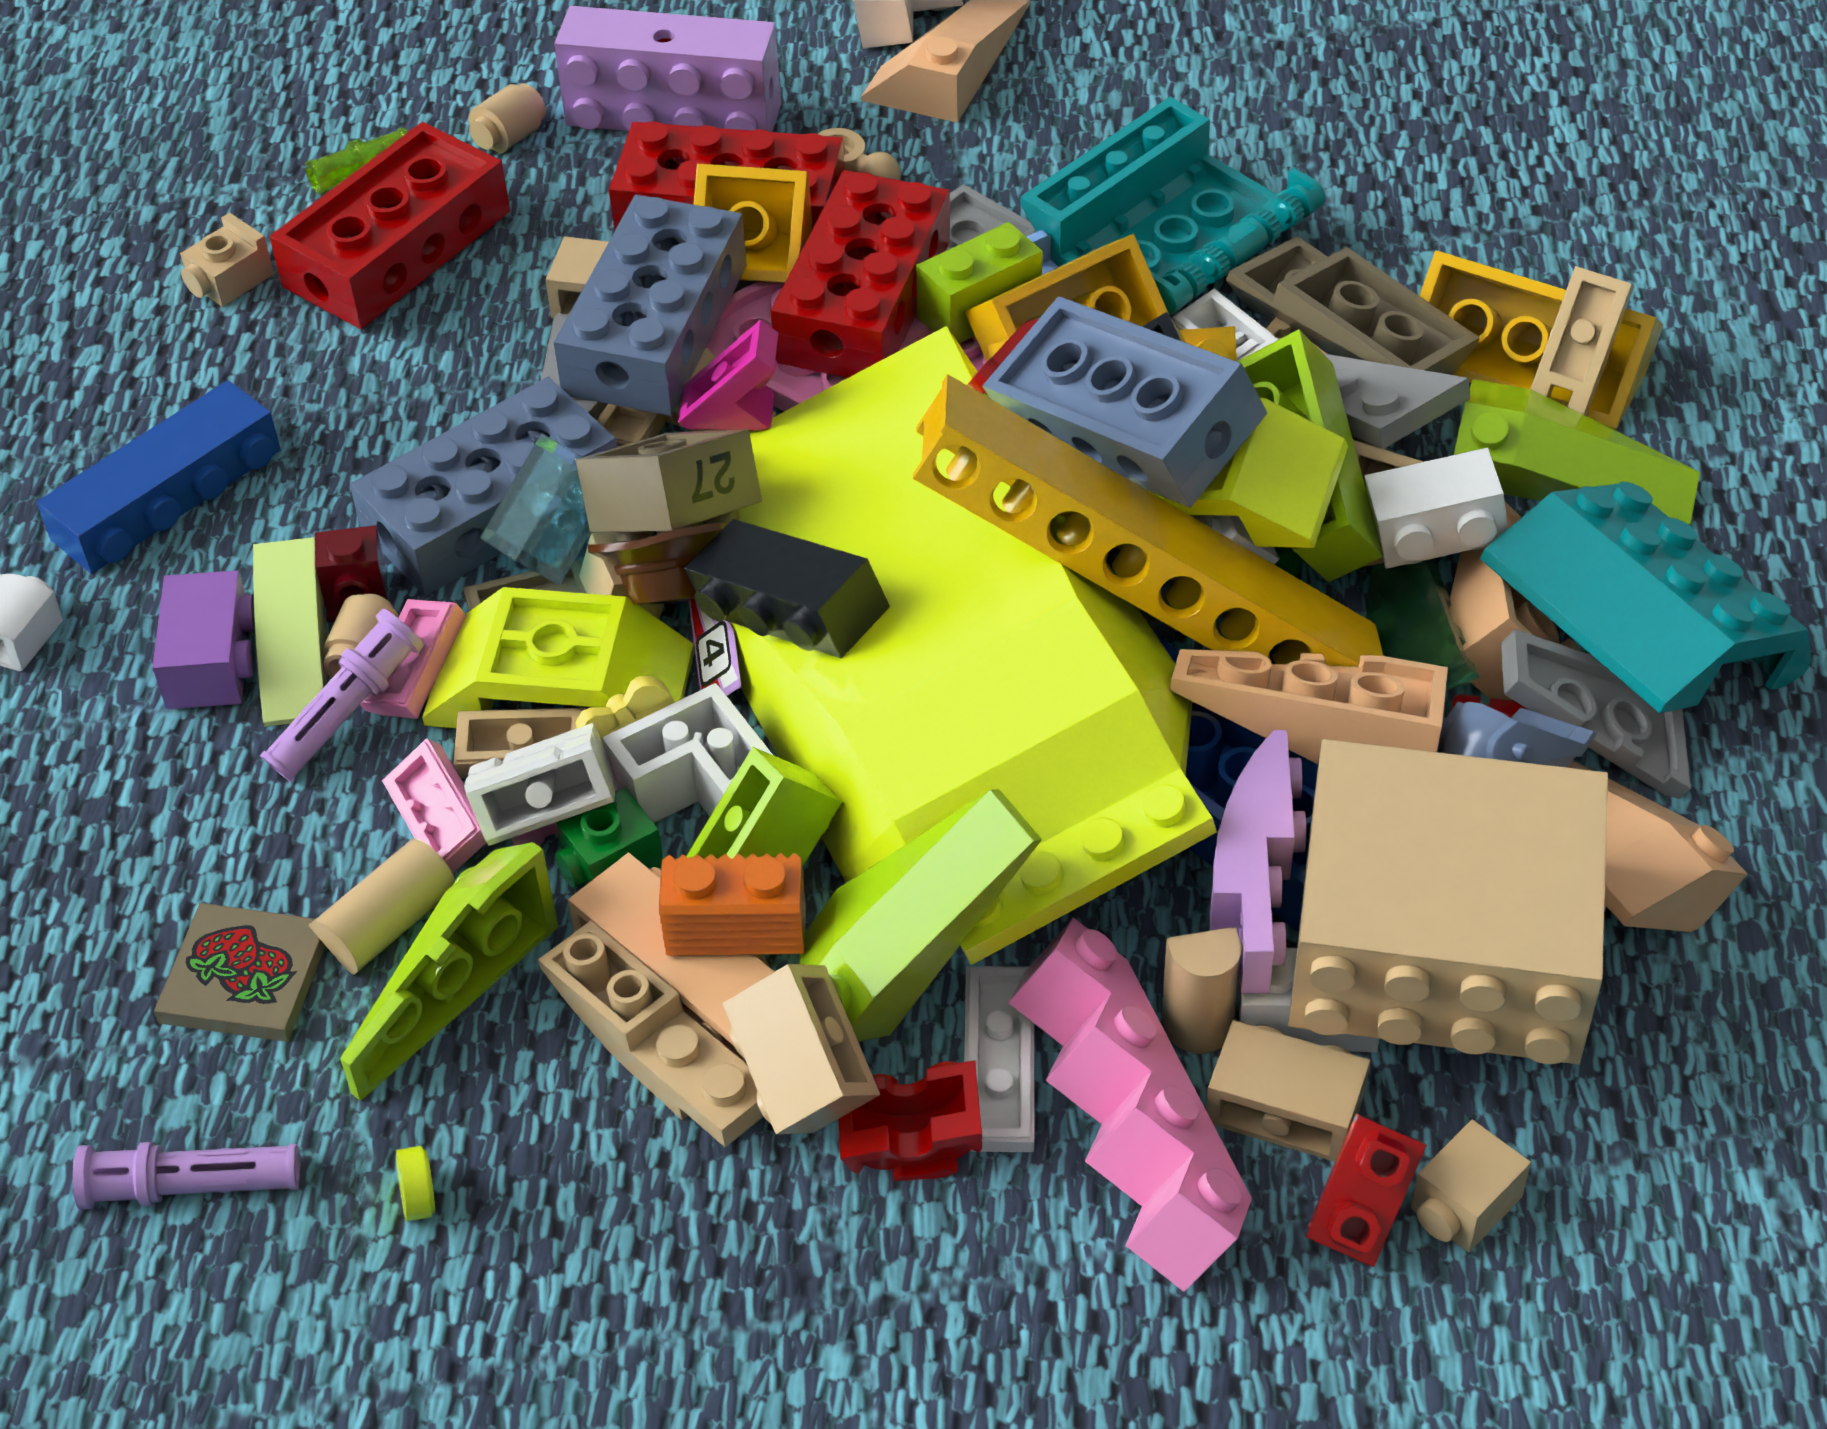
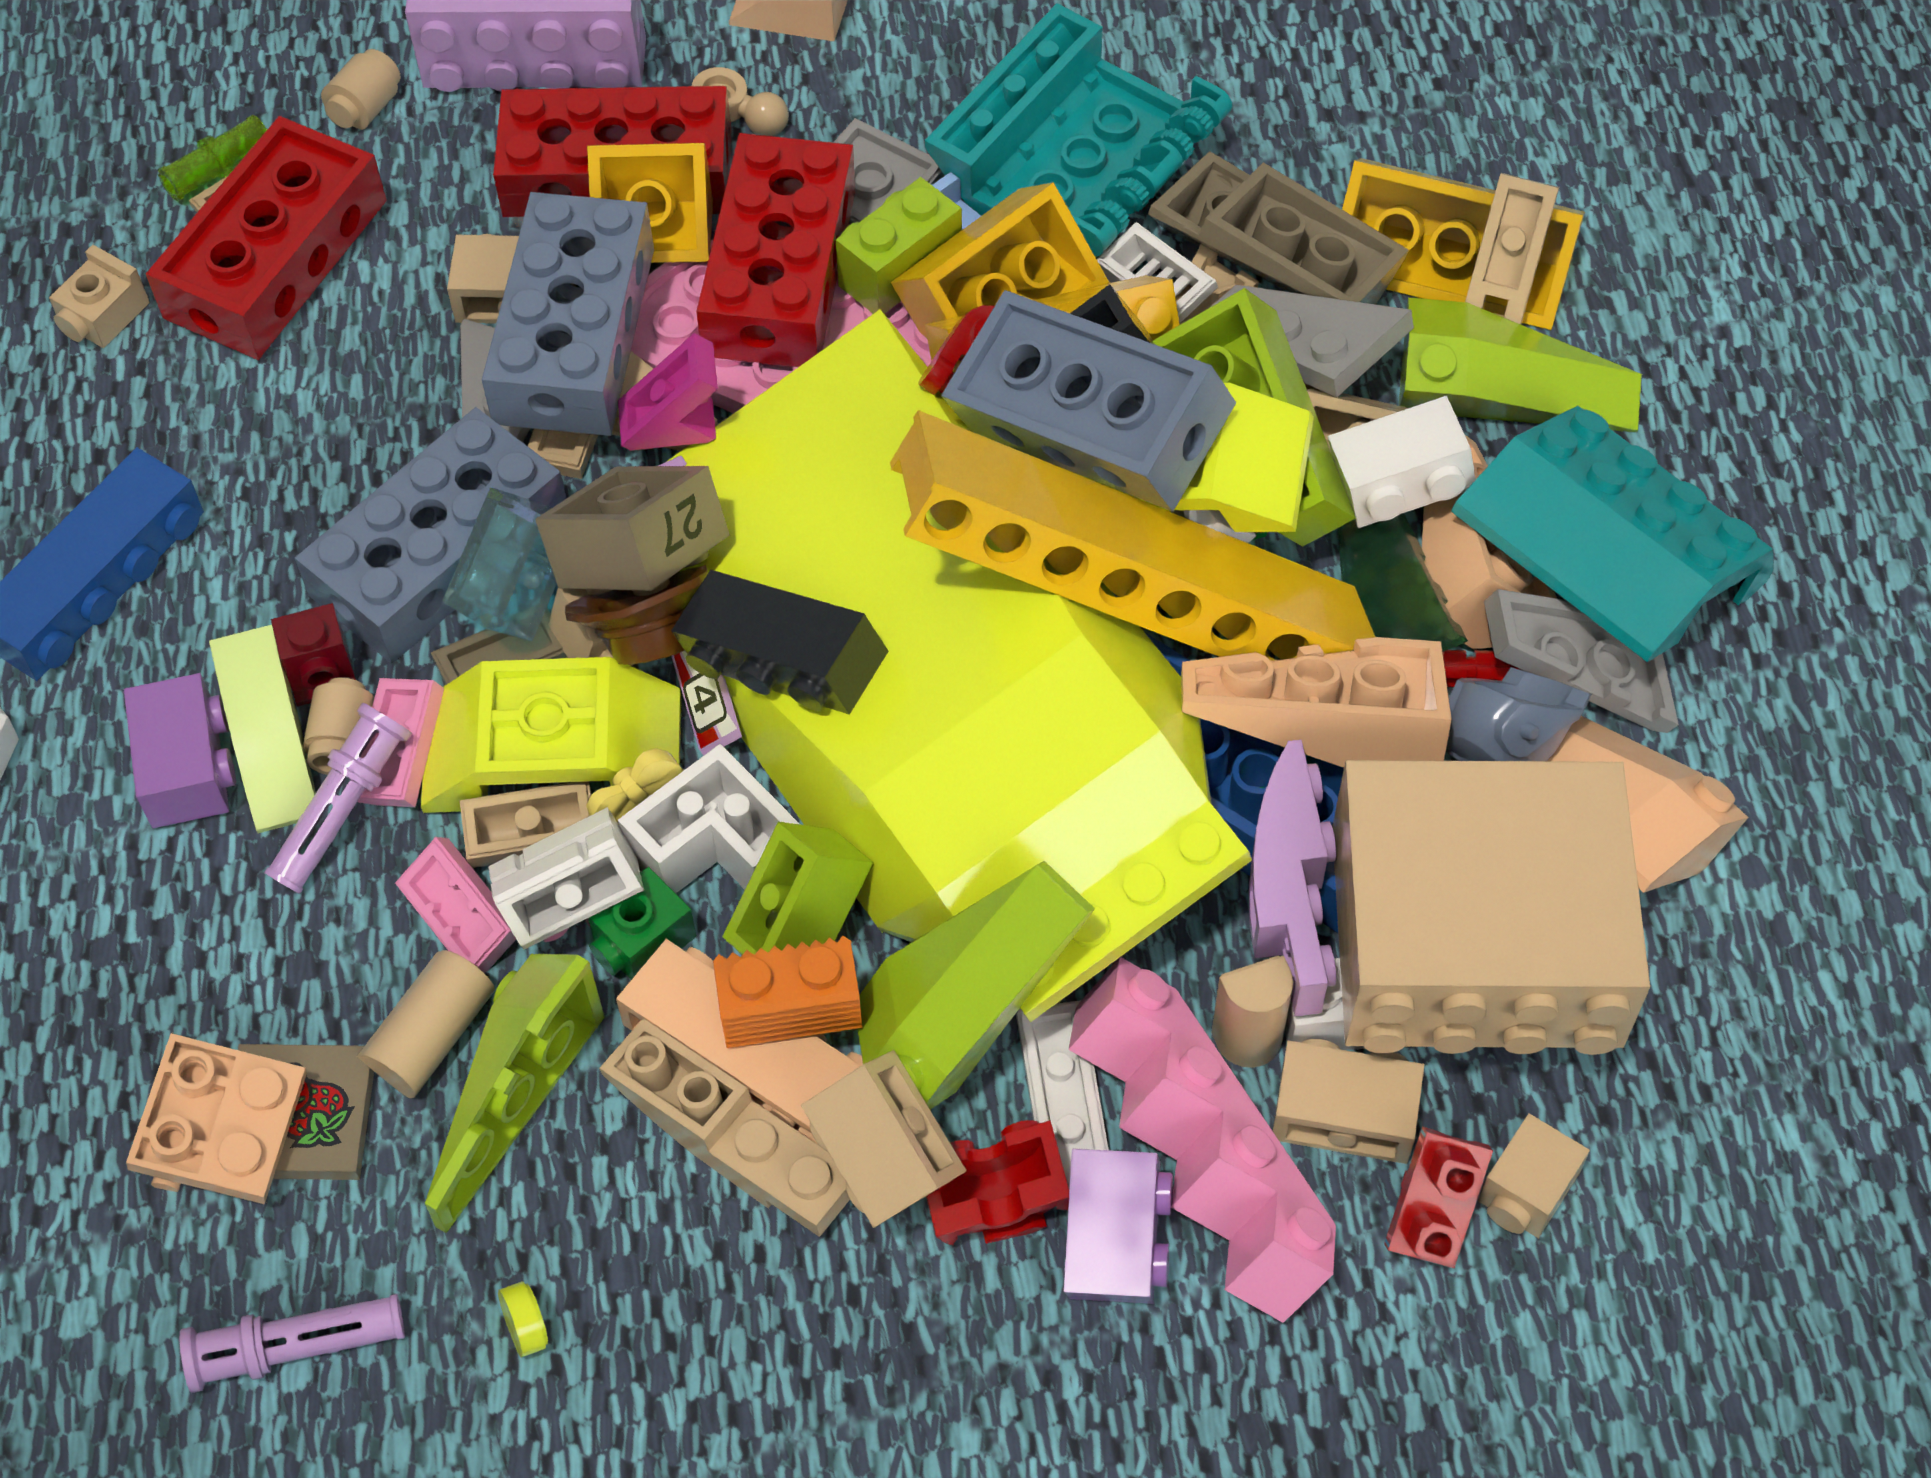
camera: 10 degrees left, 10 degrees up
none -> light nougat plate [126,1033,306,1204]
none -> brick [1064,1149,1173,1304]

